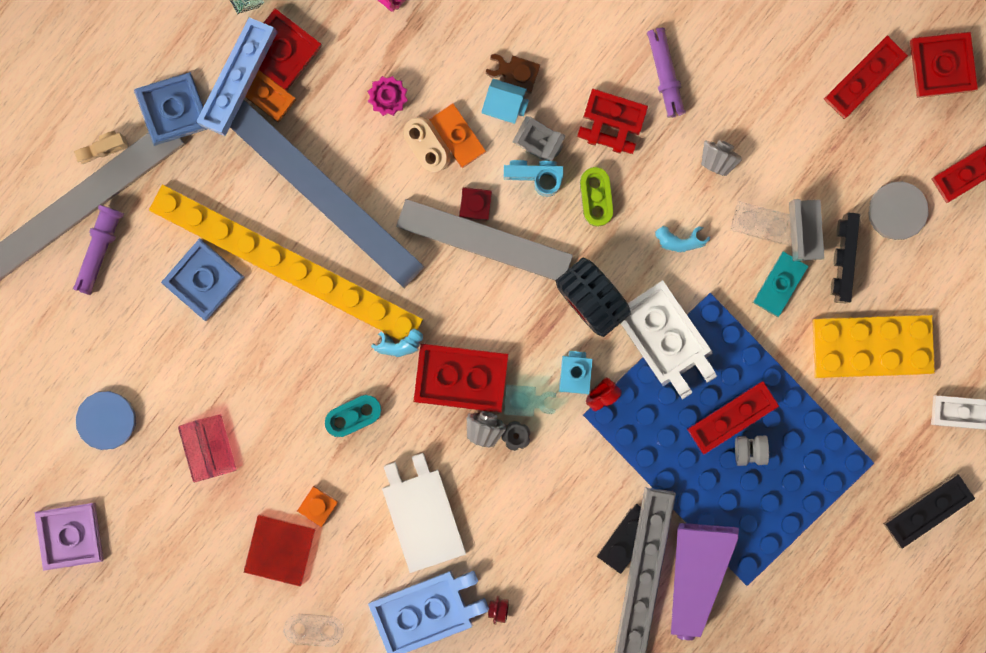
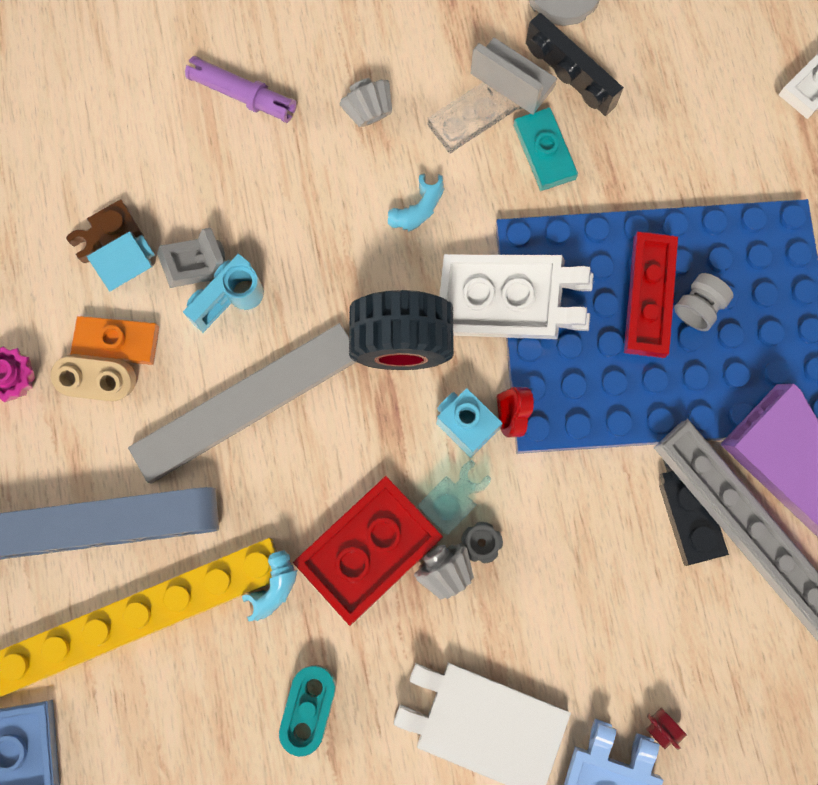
camera: 50 degrees left, 10 degrees down
dark red plate [459,187,492,221] -> none
red plate [577,88,648,155] -> none
lime plate [580,167,613,227] -> none
yellow plate [812,315,935,378] -> none

